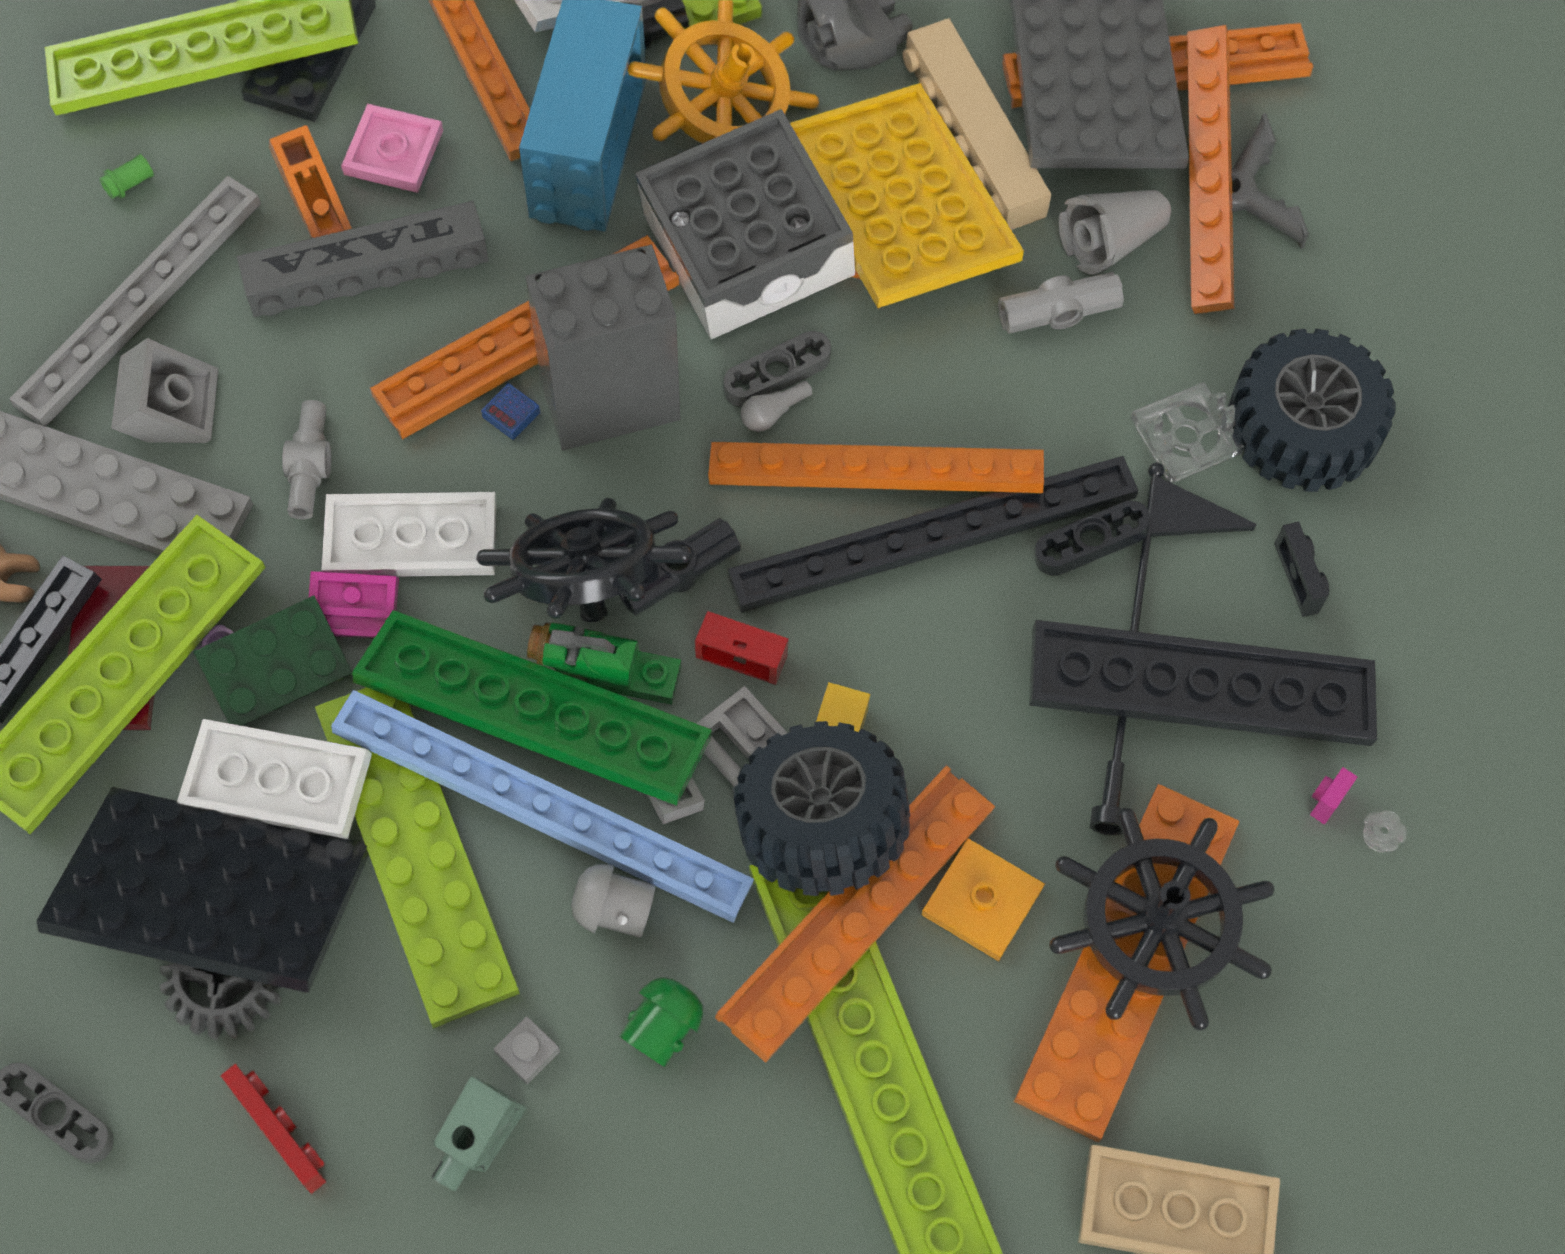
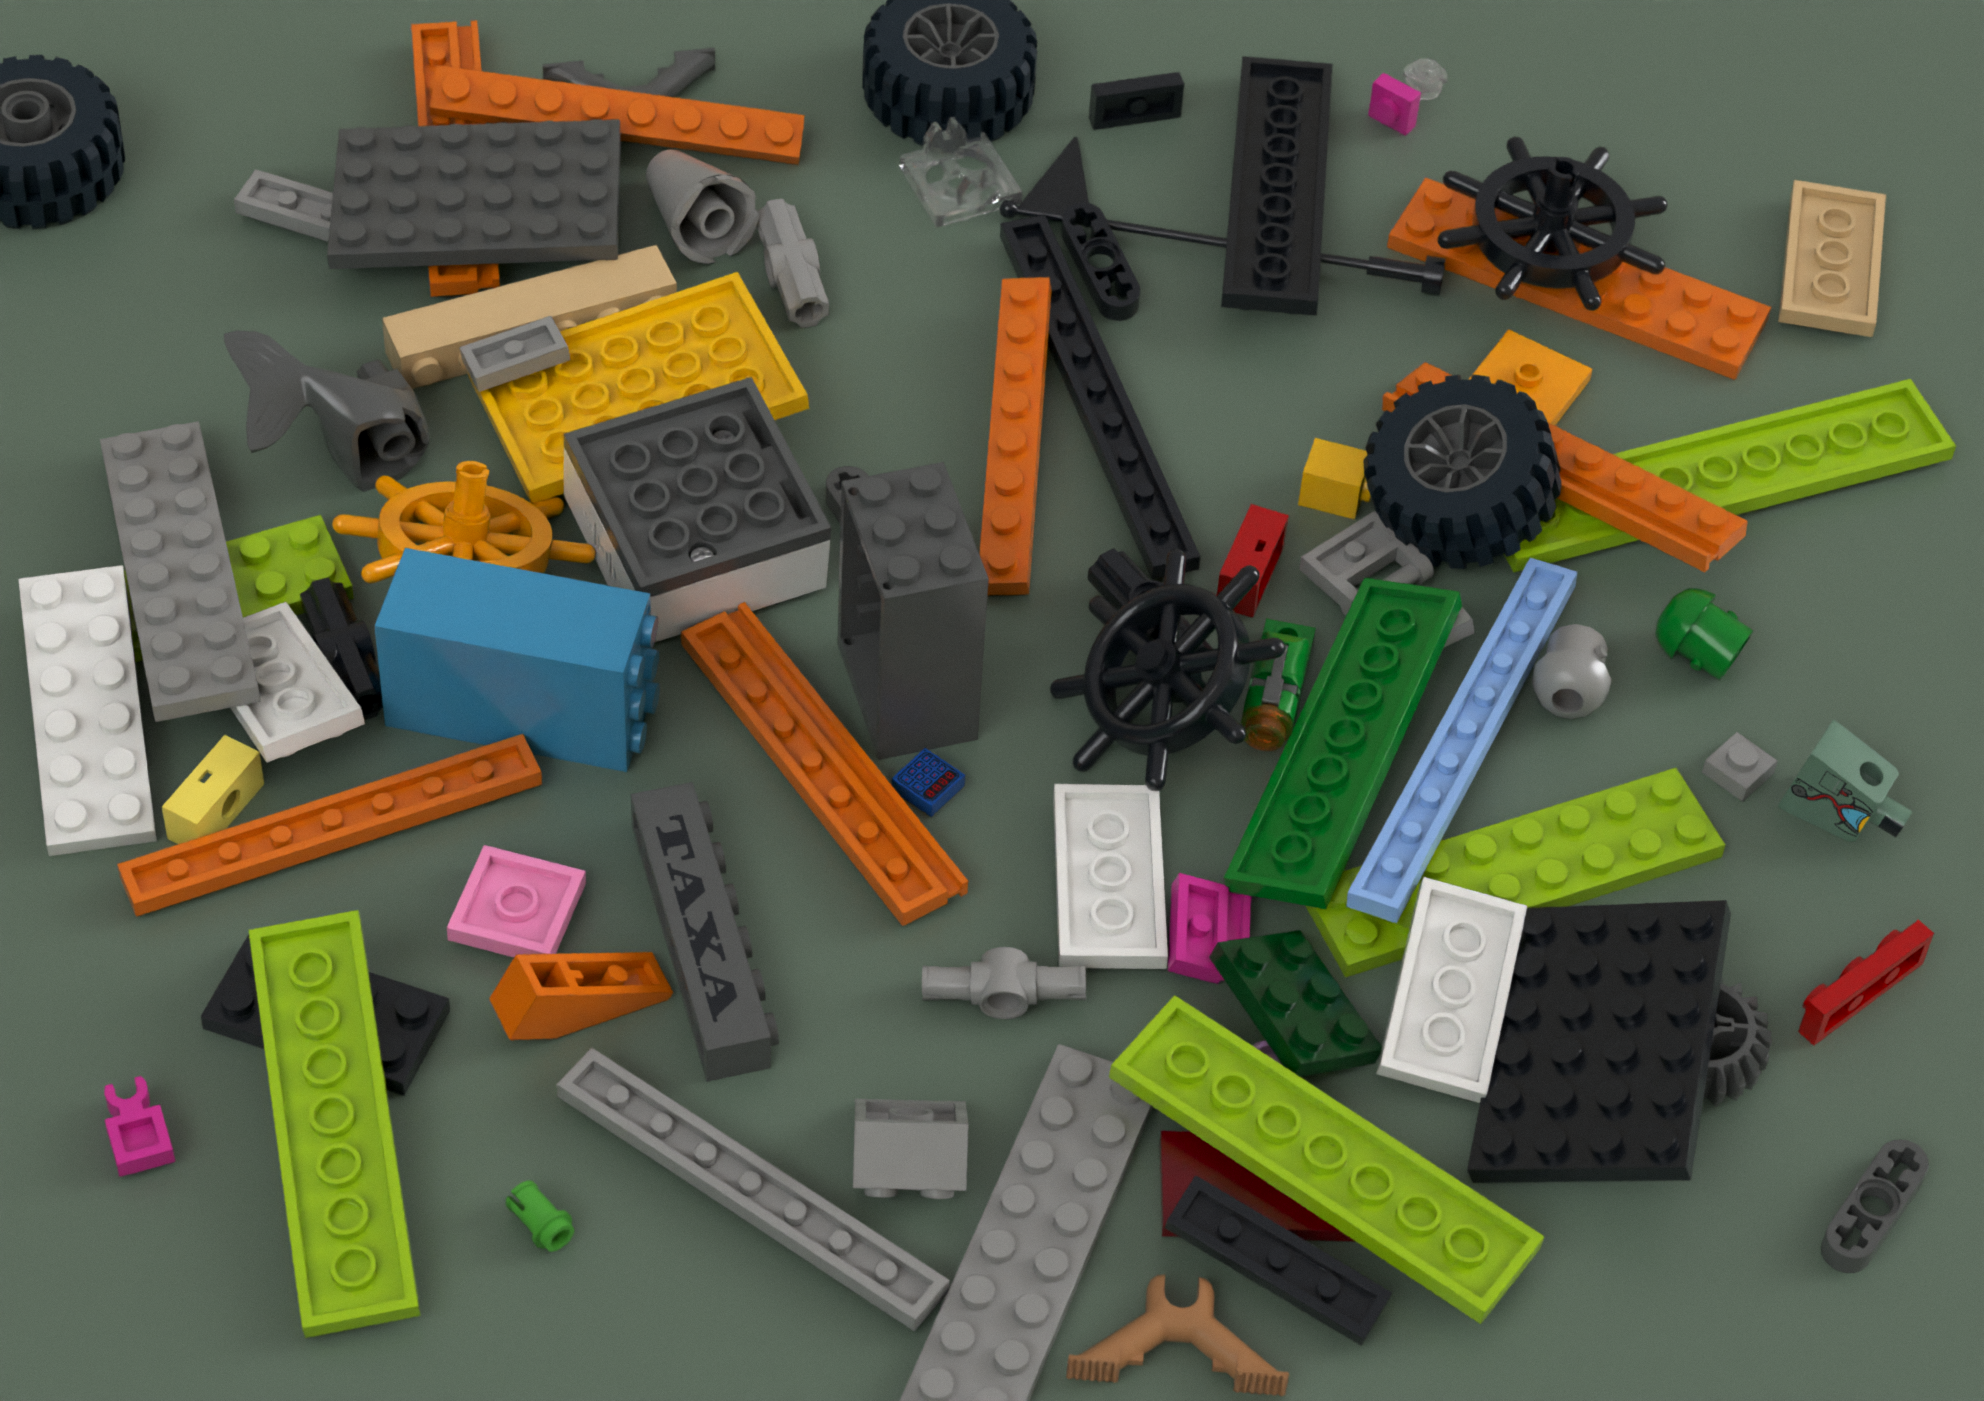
camera: 90 degrees left, 15 degrees down
none -> light grey plate [459,316,570,392]

